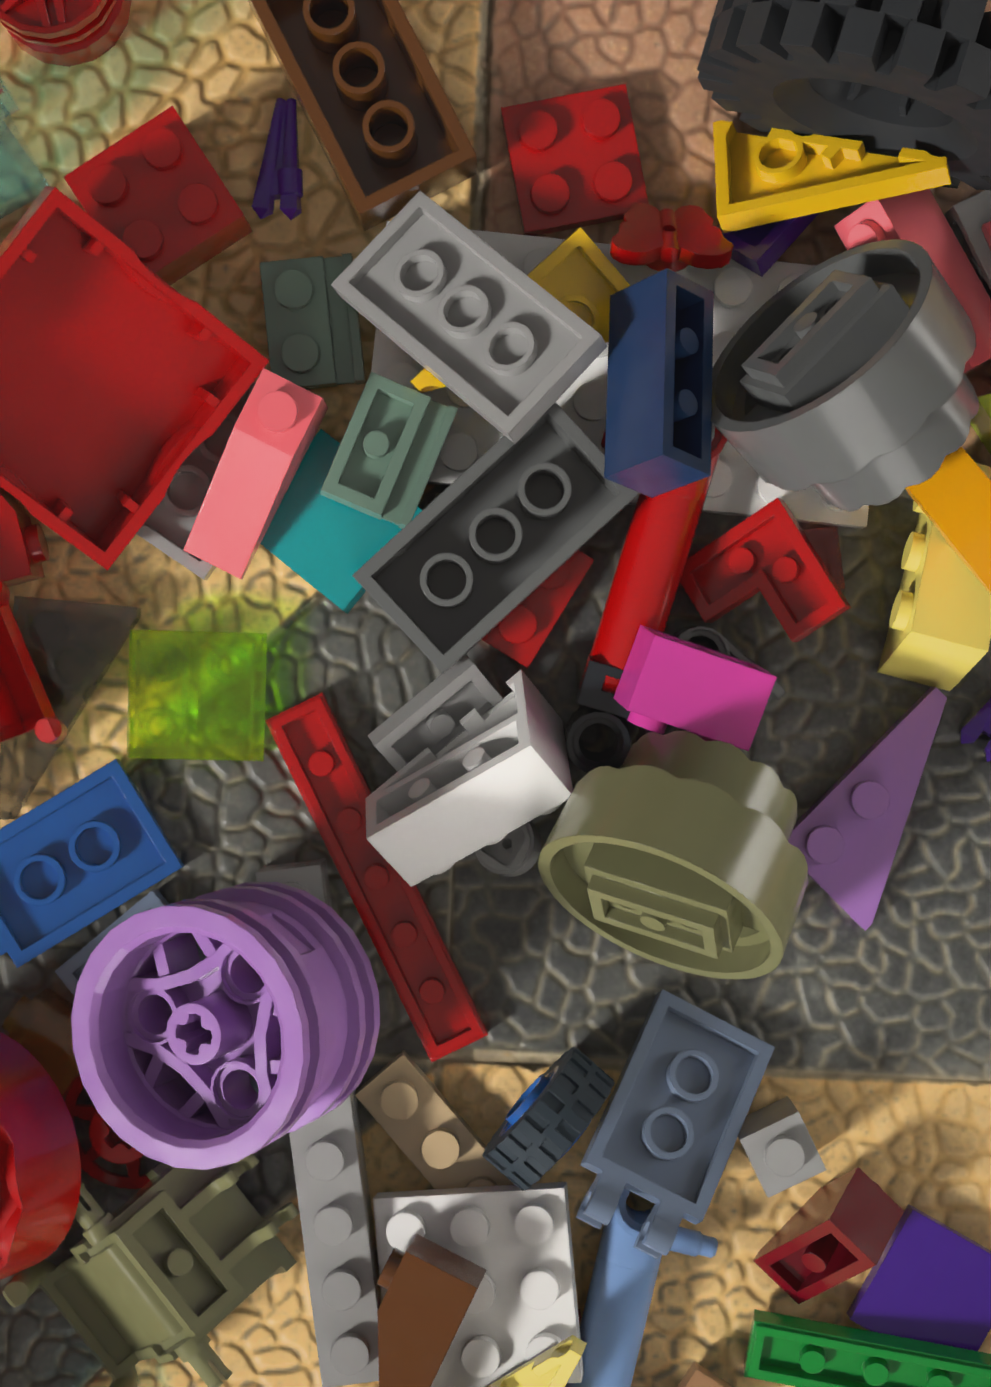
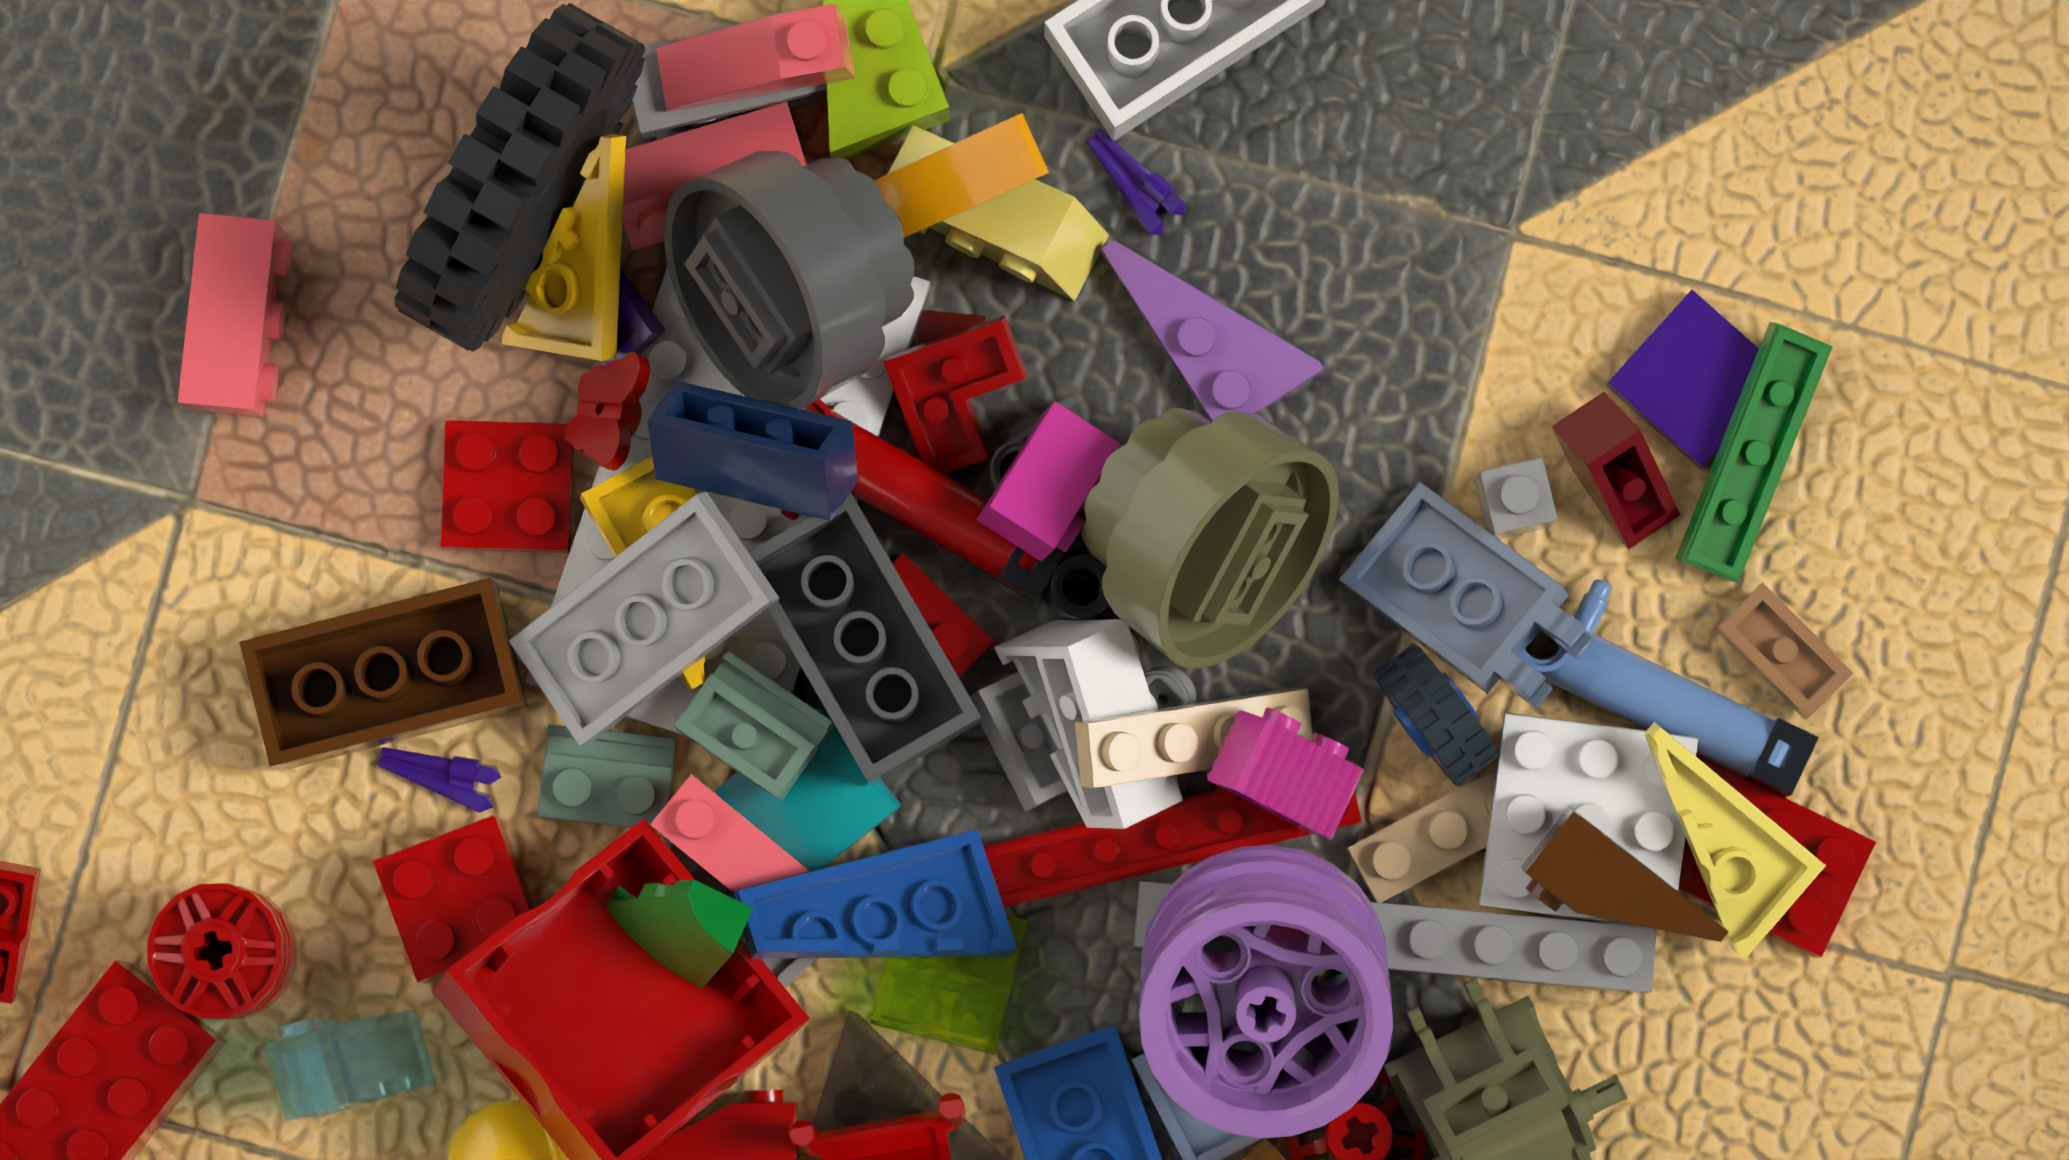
camera: 80 degrees left, 5 degrees down
none -> green slope [605,880,753,988]
none -> blue wing [732,829,1017,959]
none -> tan plate [1075,688,1312,788]
none -> dark pink brick [1207,707,1364,840]

